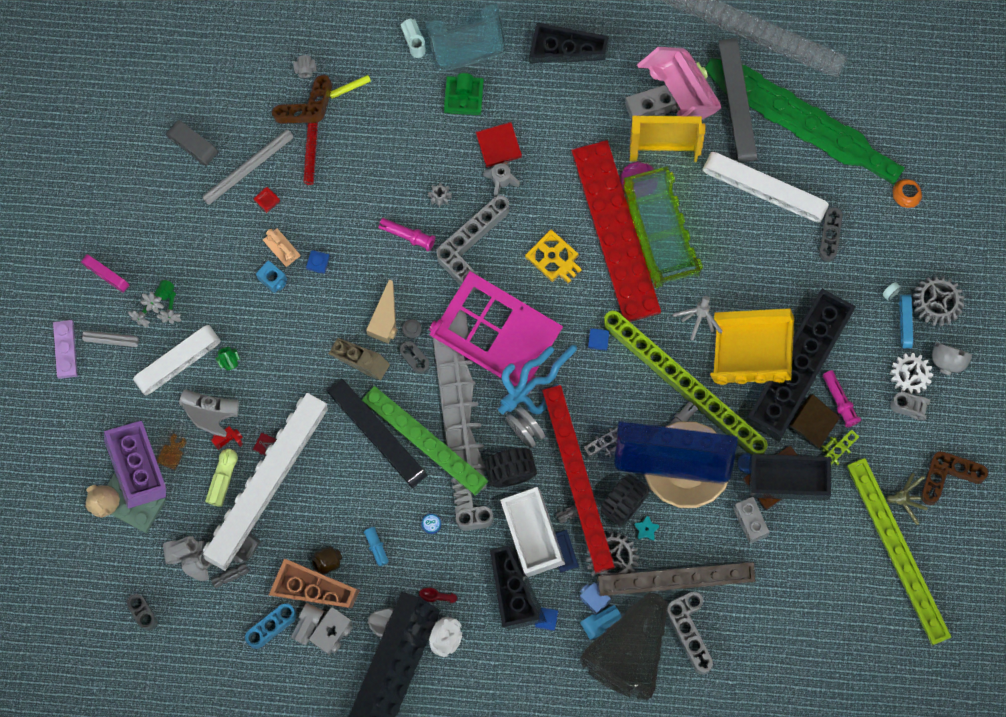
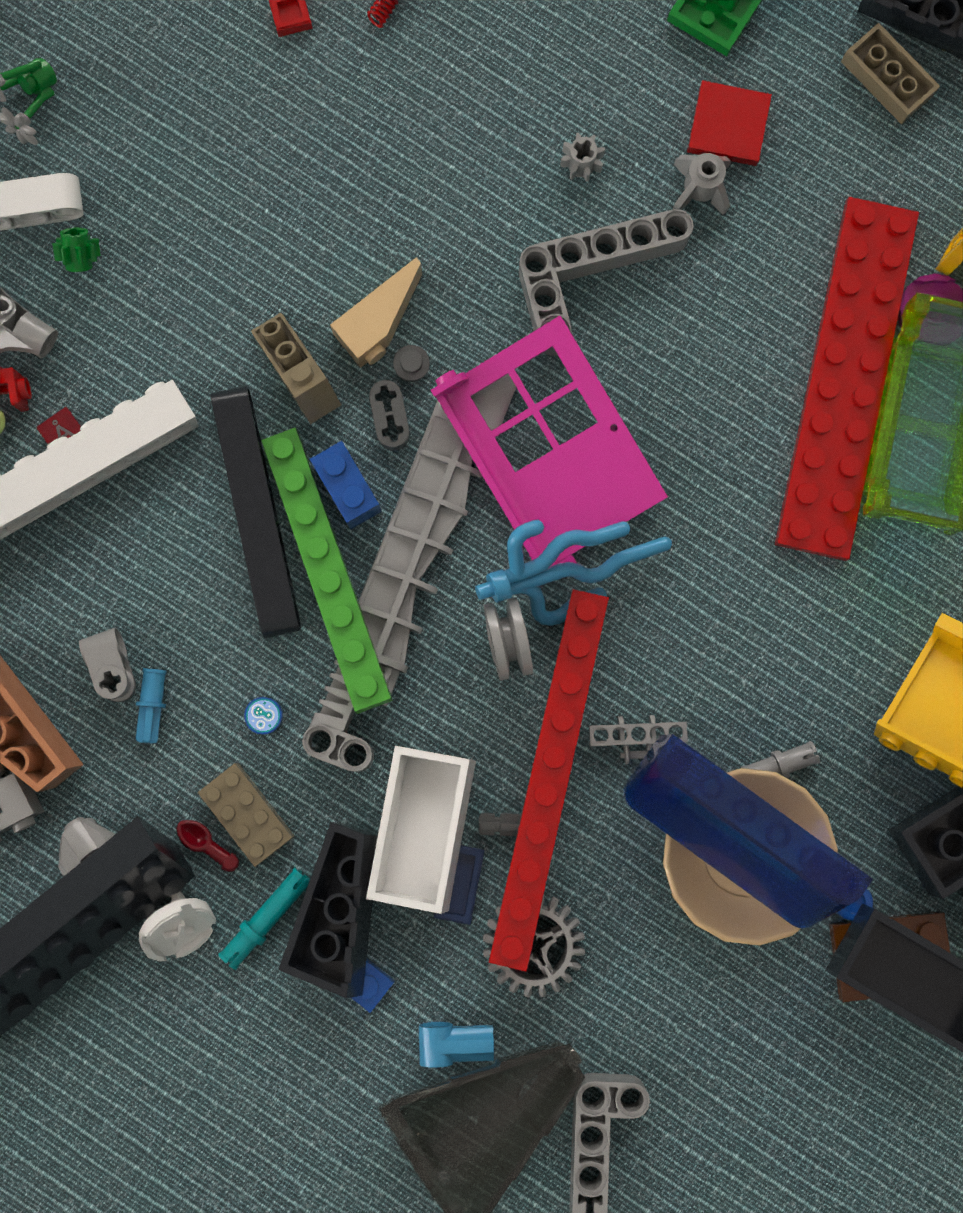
camera: 20 degrees right, 10 degrees up
dark azure brick [256,260,287,293] -> none
light nougat hinge [263,229,301,267] -> none
blue plate [306,250,330,274] -> none
dark brown head [311,545,342,574] -> none
dark pink pin [379,218,436,252] -> none
black tyre [484,448,537,487] -> none
yellow piece [525,230,581,283] -> none
medium blue brick [580,582,611,615] -> none
blue tile [588,328,609,351] -> none
dark brown plate [597,561,755,596] -> none
black tyre [600,473,650,527] -> none
lime beam [604,311,767,455] -> none
teal plate [634,516,660,541] -> none
light grey plant [673,296,722,340] -> none
light grey brick [733,497,770,544] -> none
none -> light grey piece [79,627,136,702]
none -> dark tan piece [197,763,295,867]
none -> teal pin [218,867,310,970]
none -> blue brick [310,441,382,530]
none -> dark tan piece [841,23,940,125]

